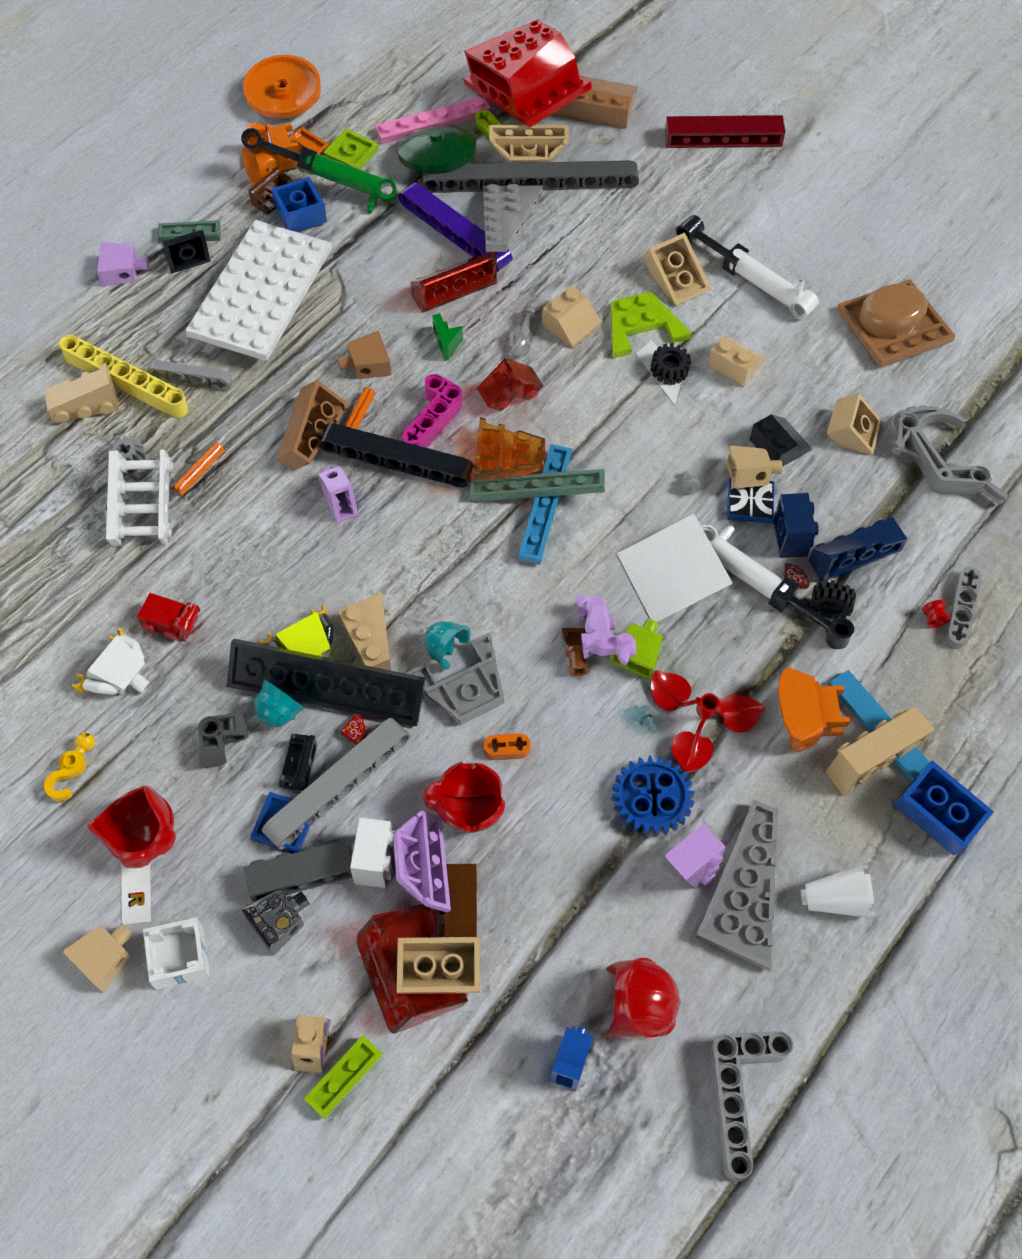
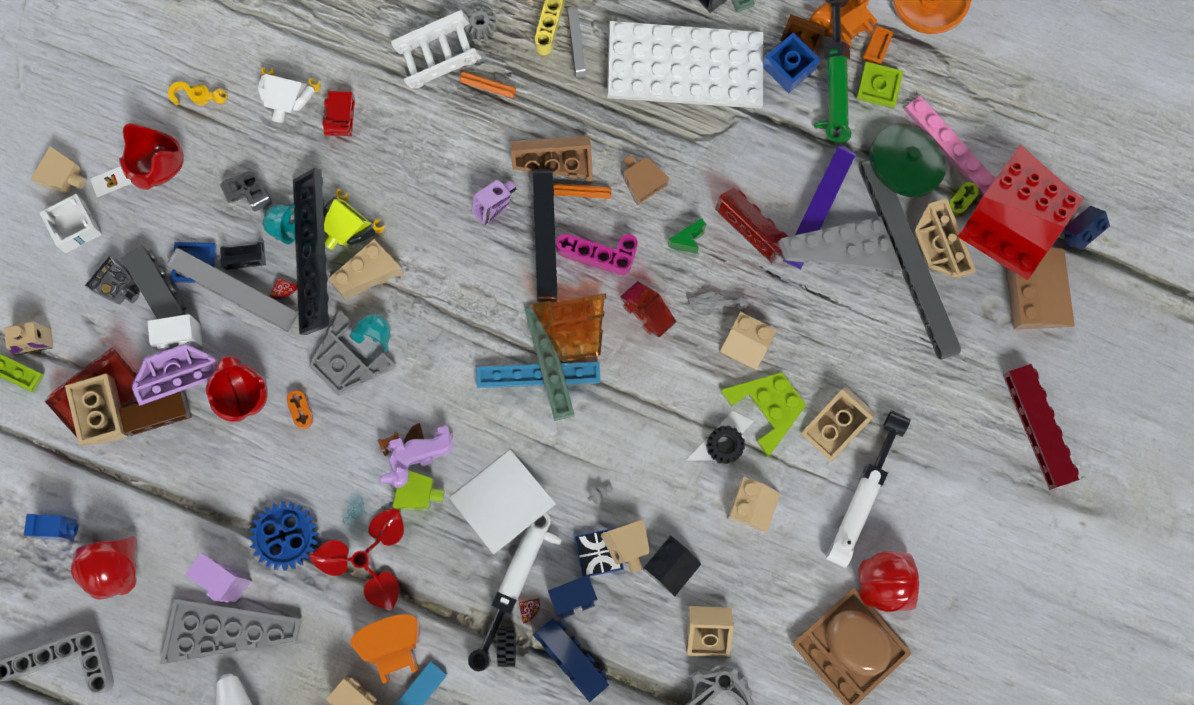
camera: 70 degrees right, 15 degrees up
none -> red piece [858,551,919,612]

